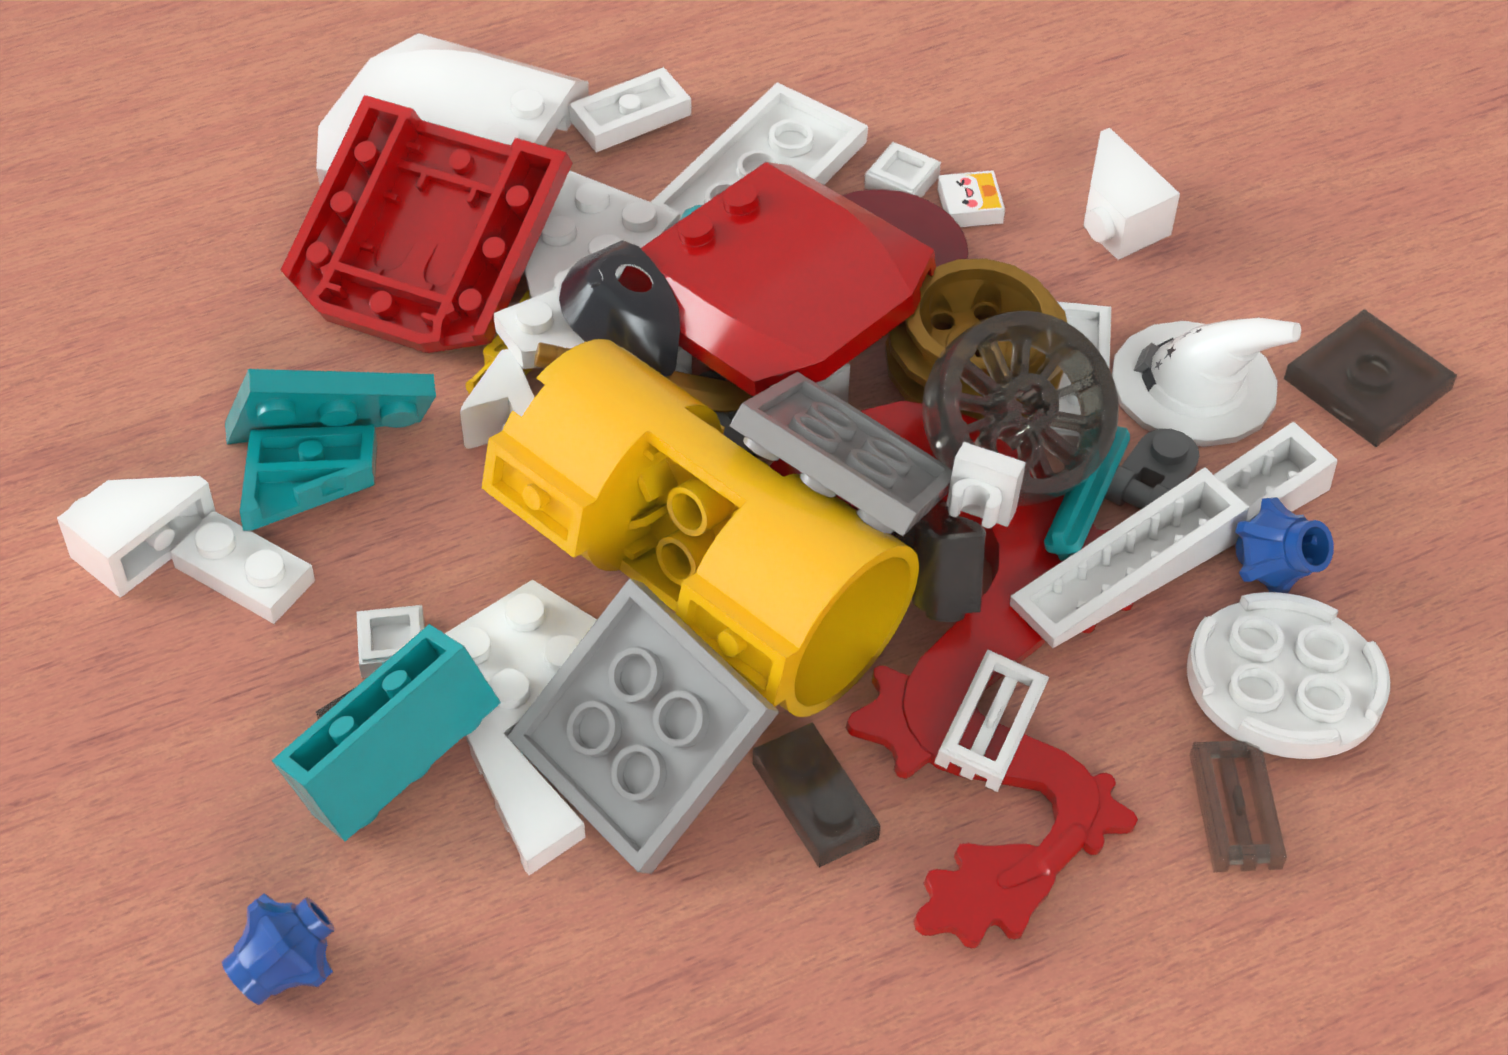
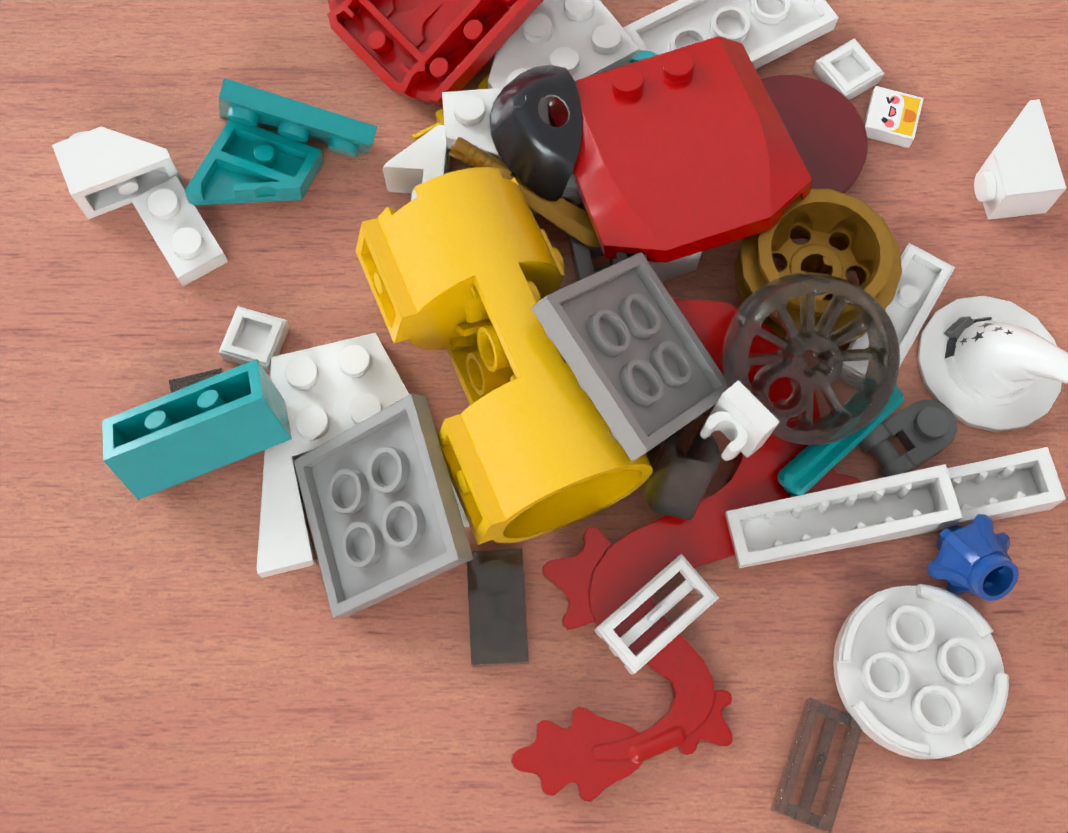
camera: 25 degrees right, 20 degrees up
blue rock [222,893,335,1005] -> none

